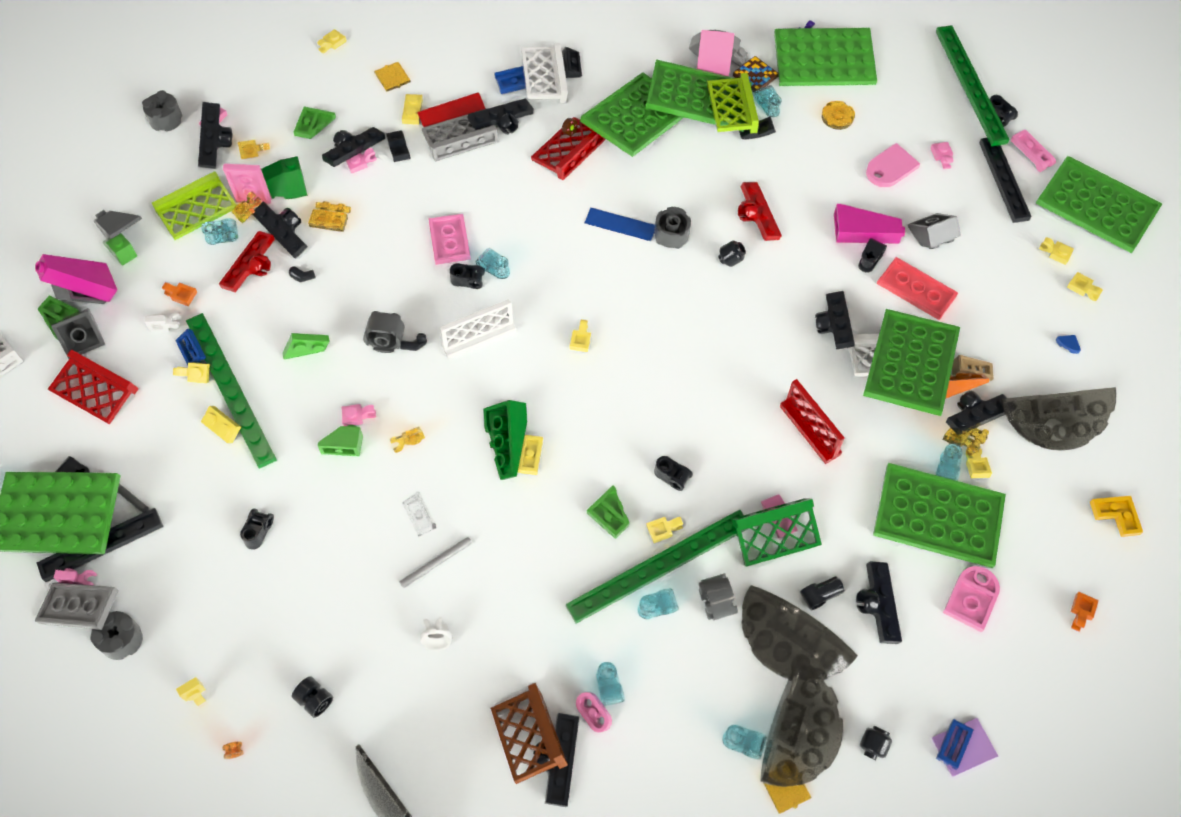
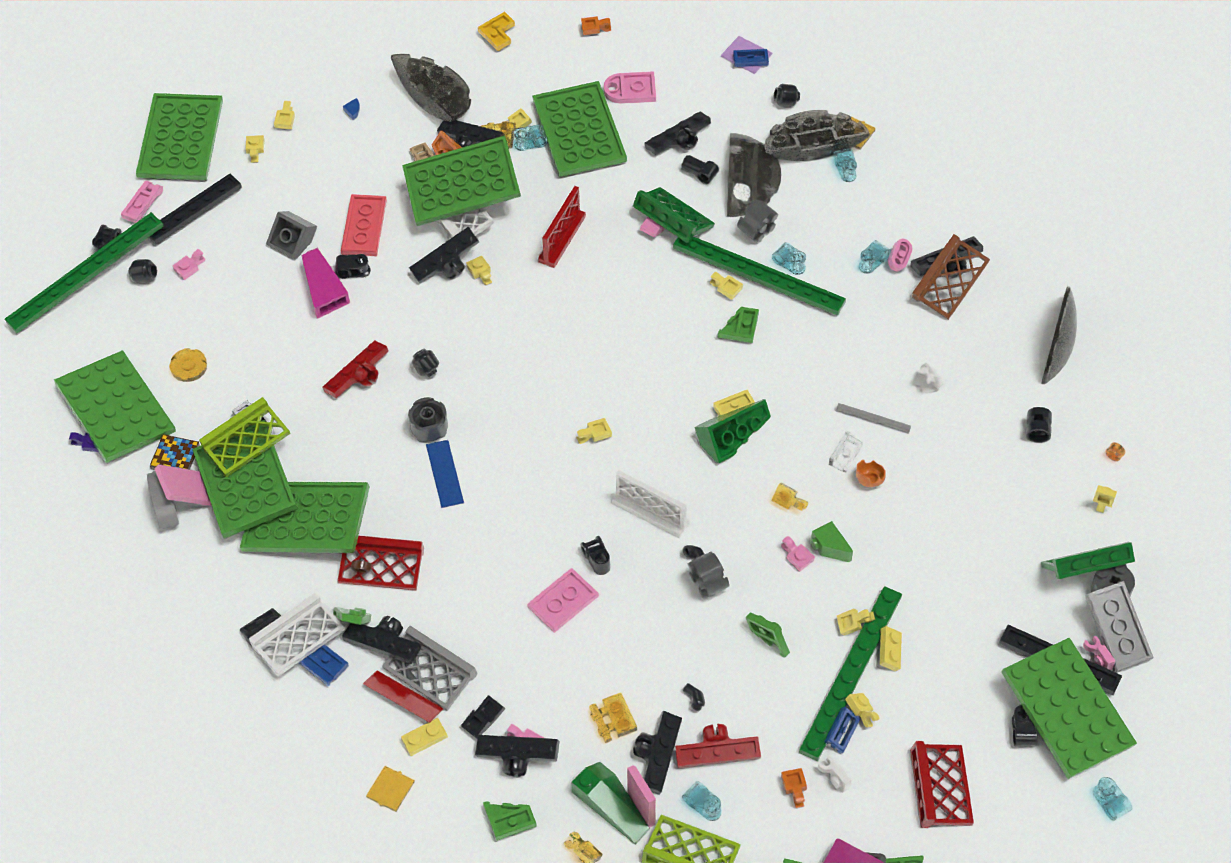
camera: 120 degrees left, 5 degrees down
dark grey slope [51,308,105,359] -> none
dark grey bar [118,483,149,513] -> none
clear yellow plate [232,191,262,224] -> none
black piece [240,508,274,550] -> none
clear light blue piece [475,248,510,279] -> none
black piece [654,456,693,491] -> none
clear light blue piece [755,85,782,117] -> none
bright pink tile [866,143,921,187] -> none
none -> black head [128,259,157,283]
none -> bright green wing [333,607,372,625]
none -> light yellow plate [466,255,492,285]
none -> light yellow plate [836,608,875,636]
none -> orange hair [856,459,886,487]
none -> green fence [1041,541,1135,579]

